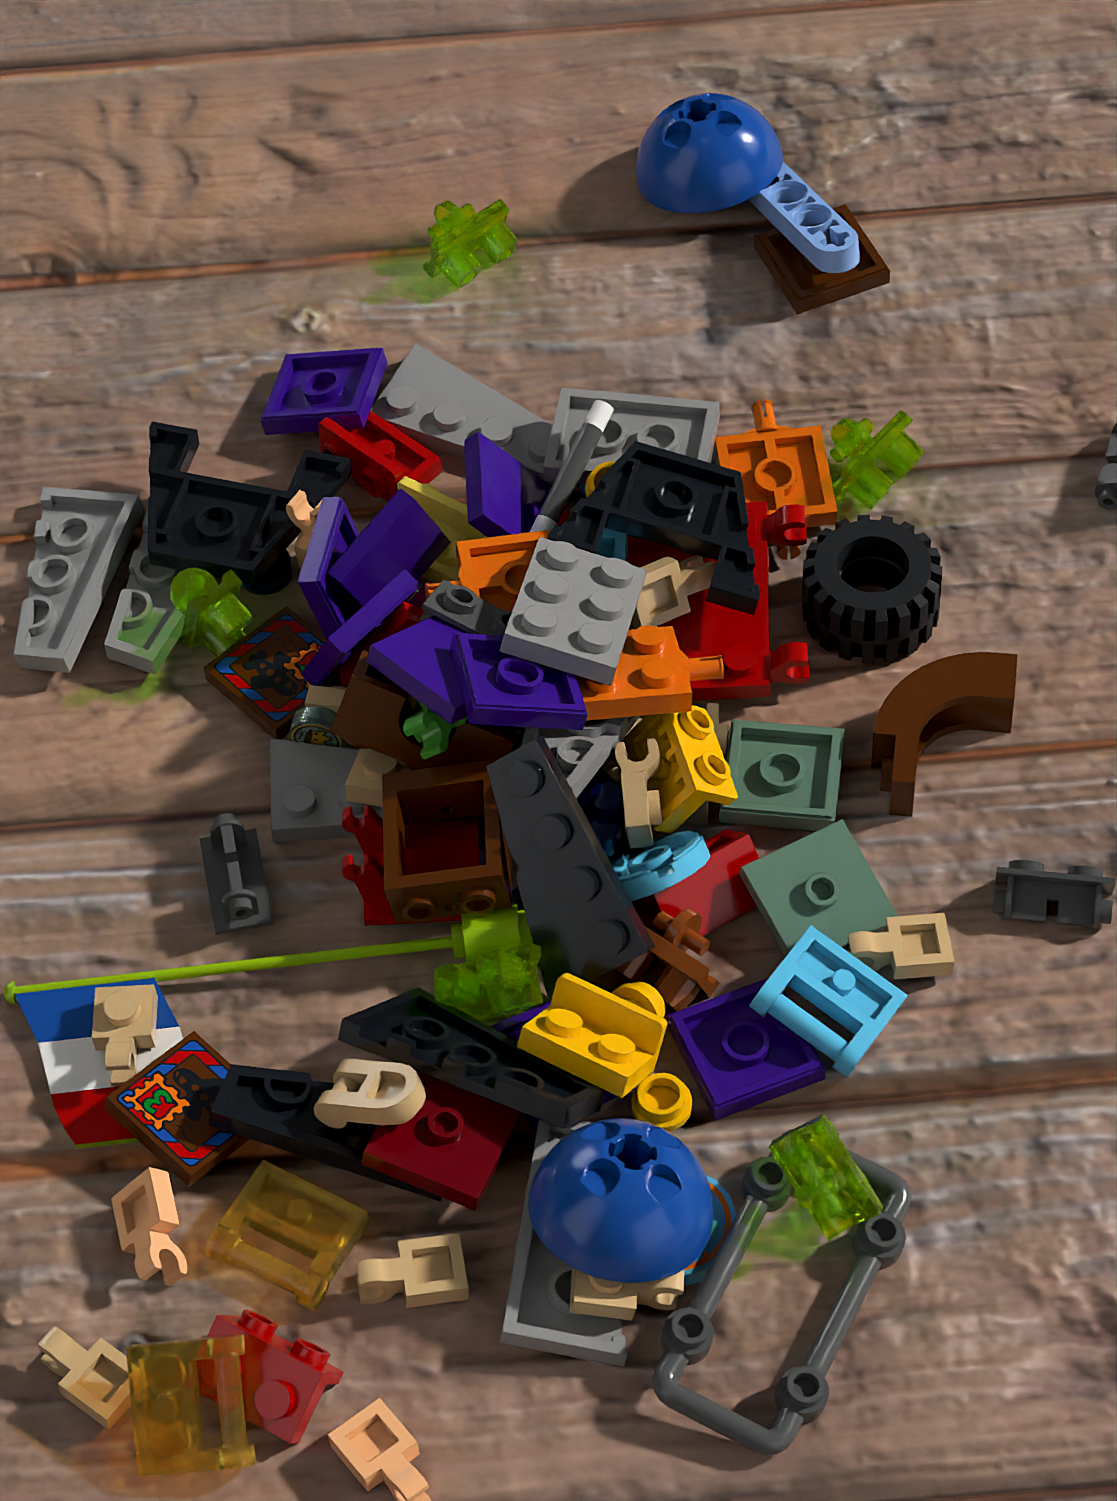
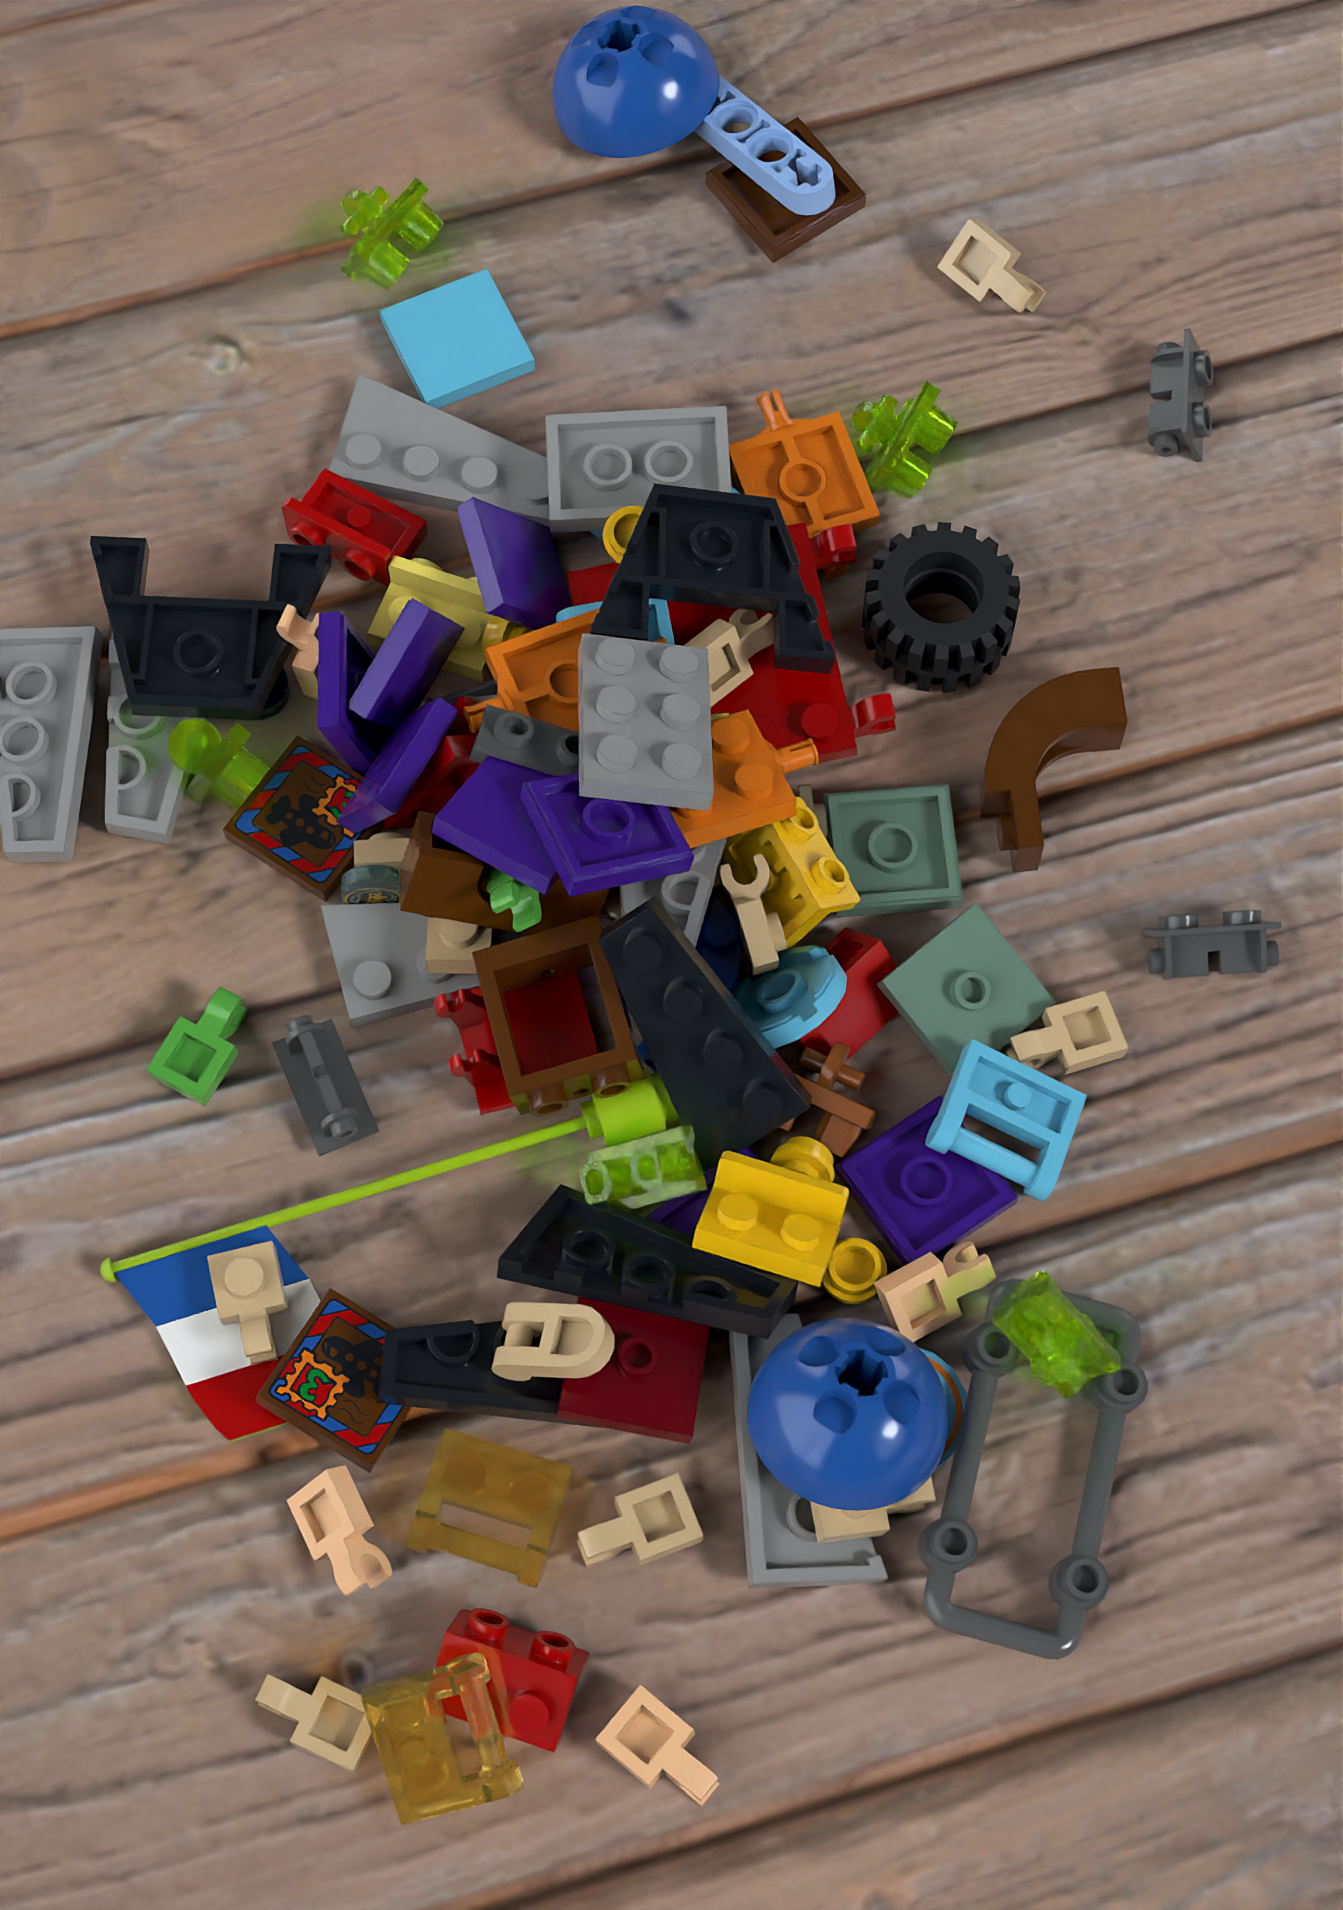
camera: 15 degrees left, 15 degrees up
dark purple tile [260,348,387,435] -> none
dark grey bar [530,400,614,532] -> none
none -> bright green plate [146,986,248,1107]
none -> medium azure tile [380,269,535,409]
none -> light nougat plate [874,1241,997,1342]
none -> tan plate [937,219,1047,313]

